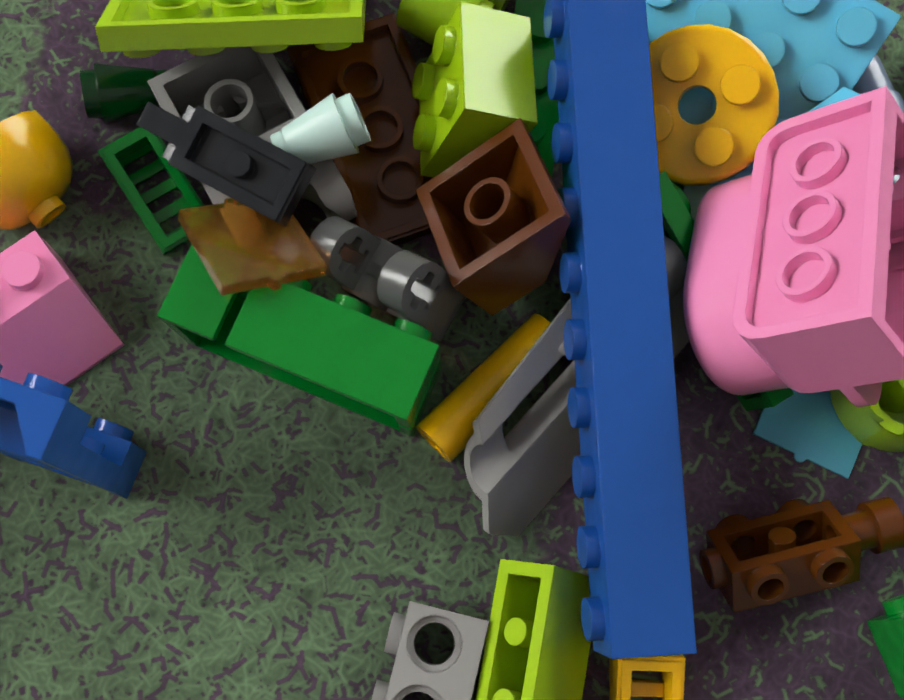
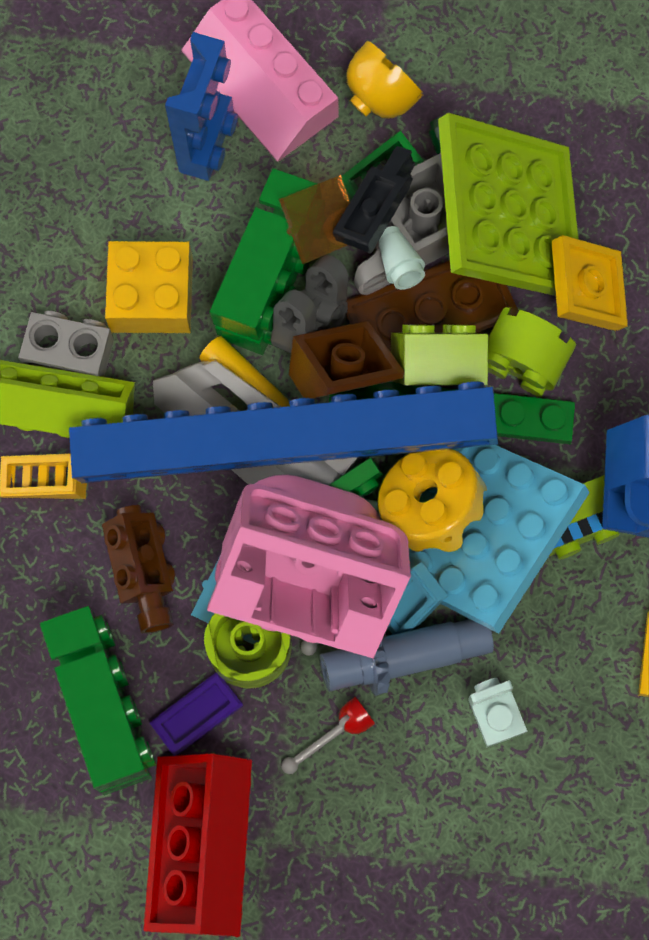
camera: 95 degrees right, 0 degrees up
none -> yellow brick [105,241,193,333]

